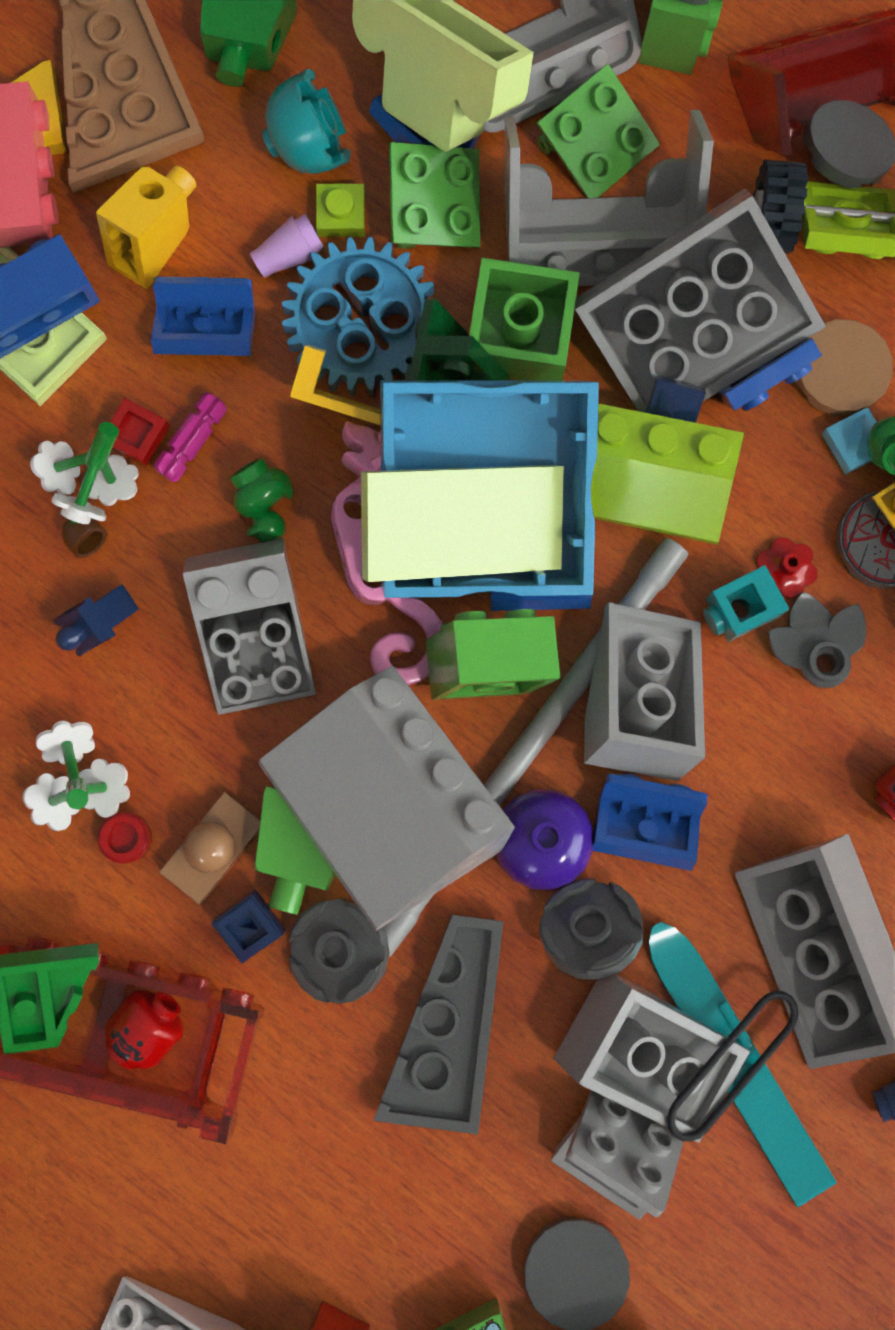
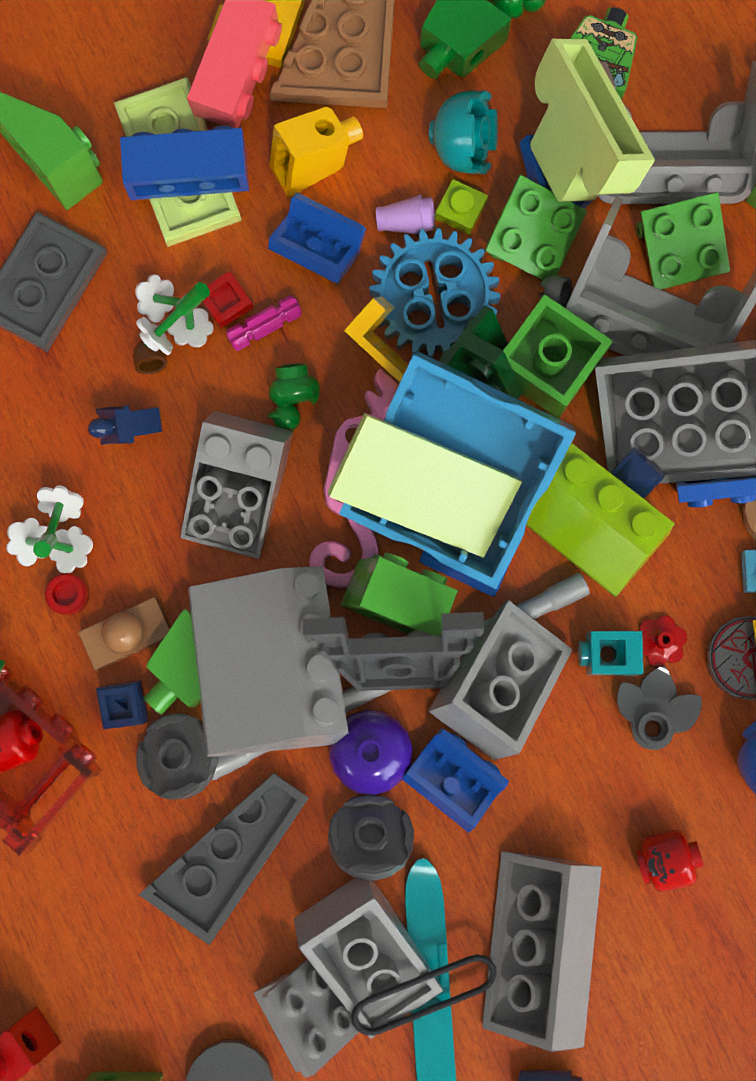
camera: 30 degrees right, 0 degrees up
none -> dark grey wing [303,612,484,691]
none -> dark grey hinge [538,275,572,308]

